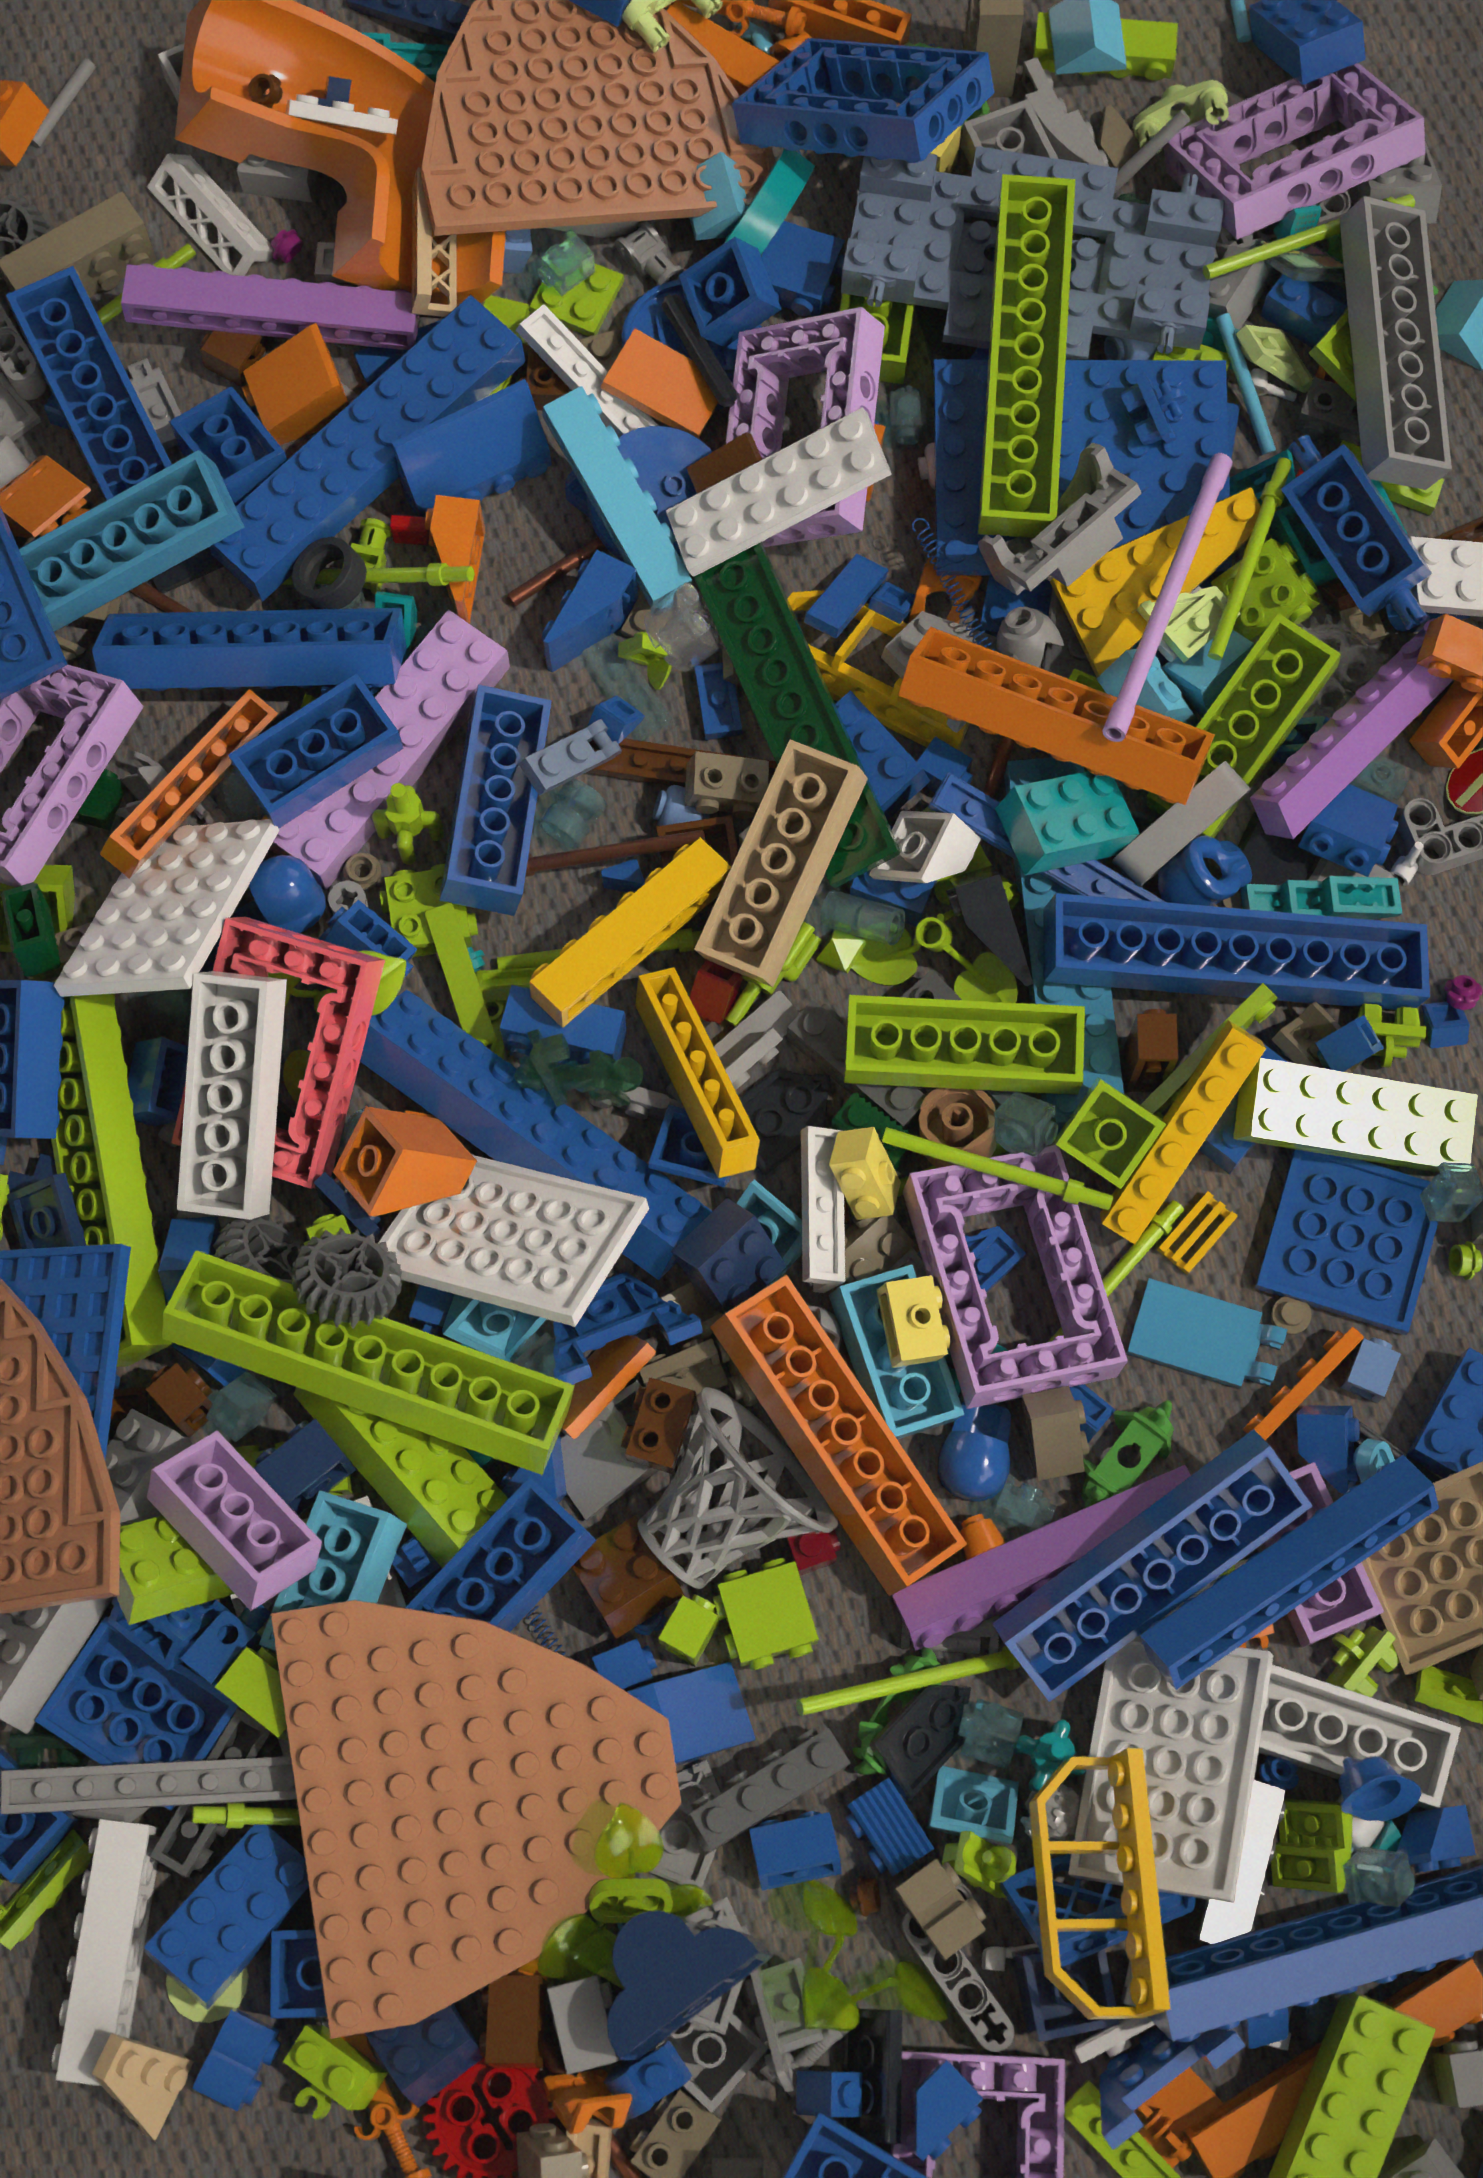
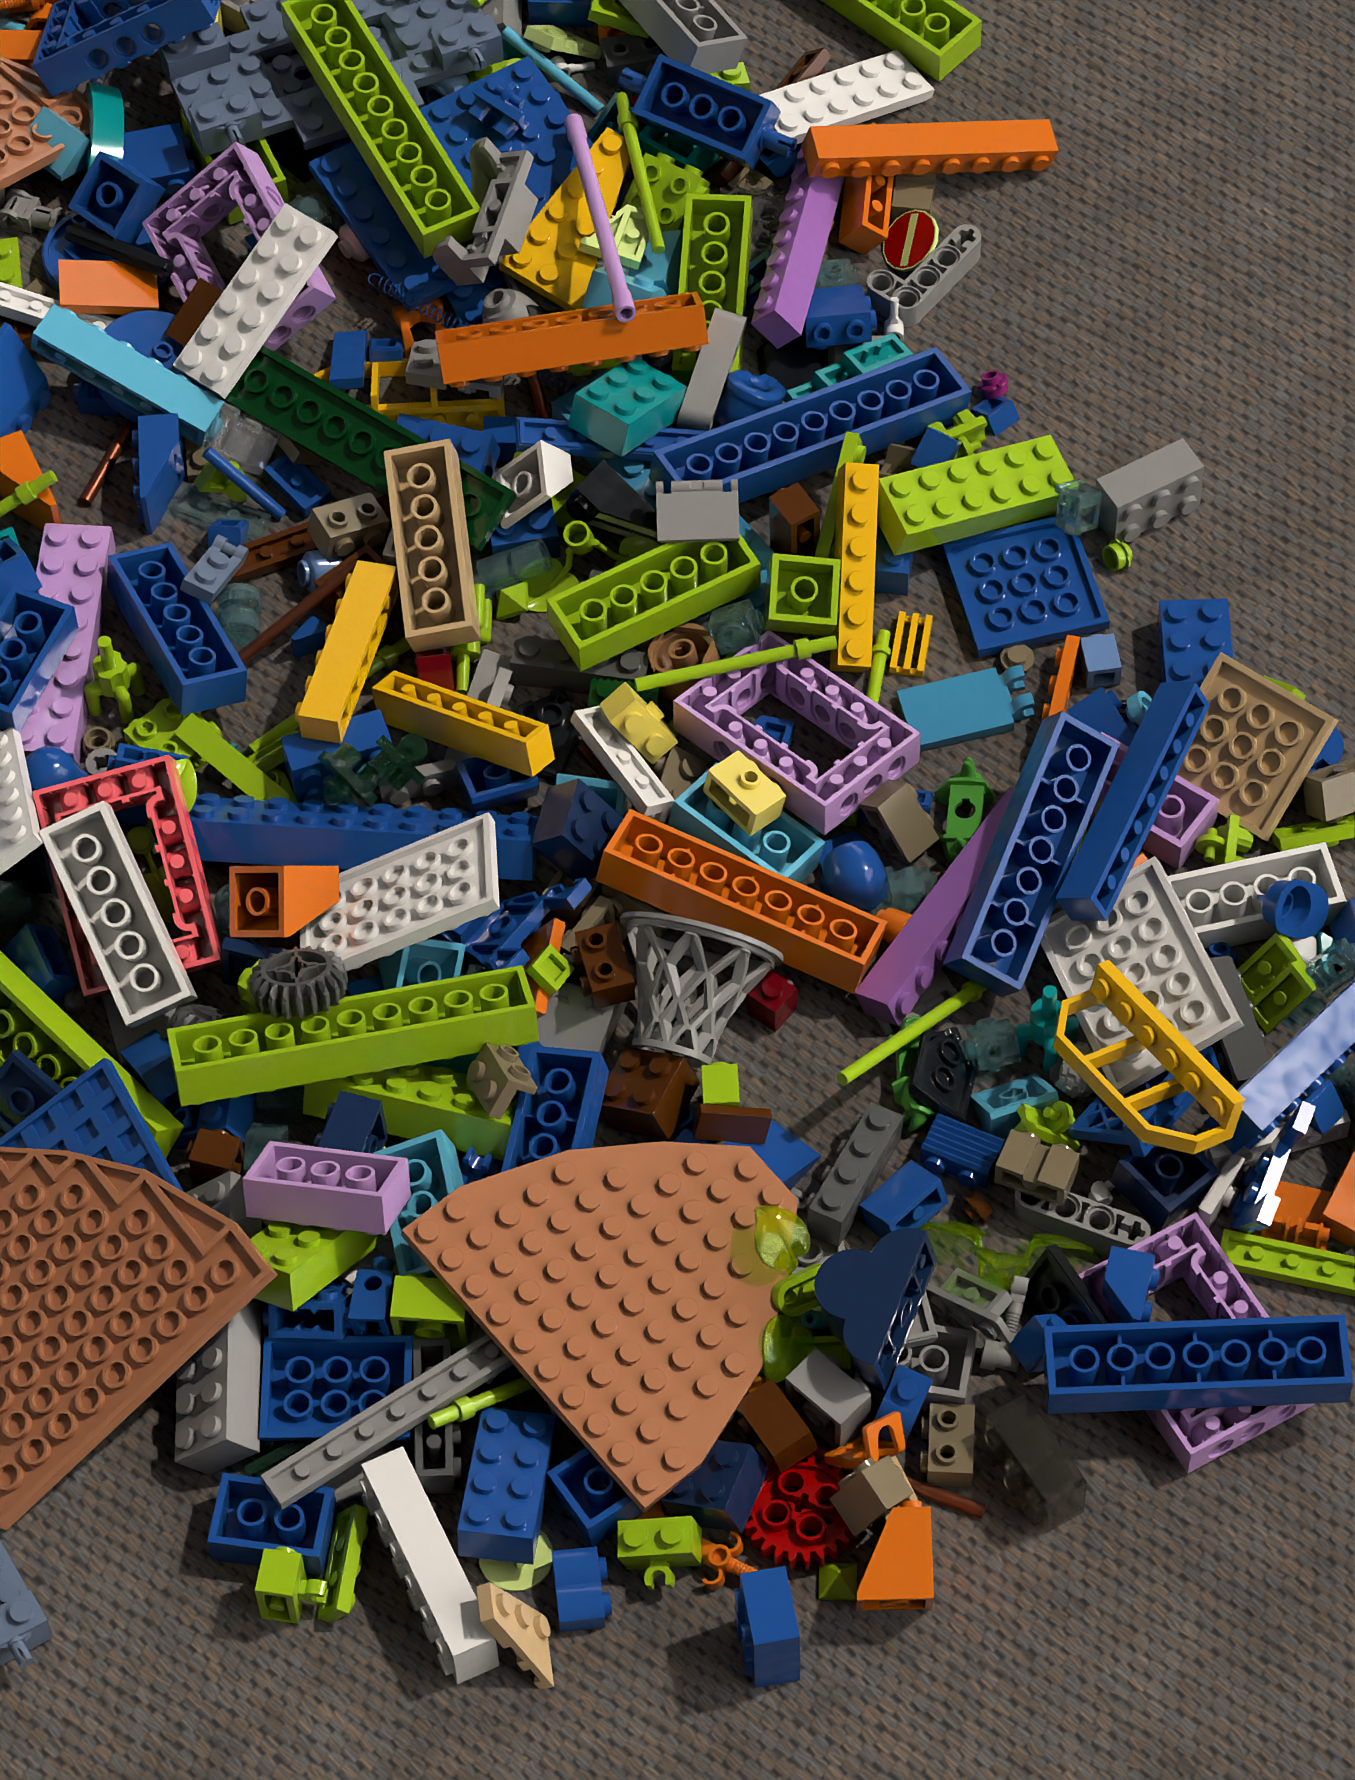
camera: 30 degrees left, 15 degrees down
lime brick [712,1558,819,1671] -> none
none -> blue bar [202,446,286,520]
none -> dark tan bracket [466,1042,538,1119]
none -> lime tile [525,944,575,996]
none -> light grey piece [656,479,740,543]
none -> reddish brown tile [693,1104,772,1144]

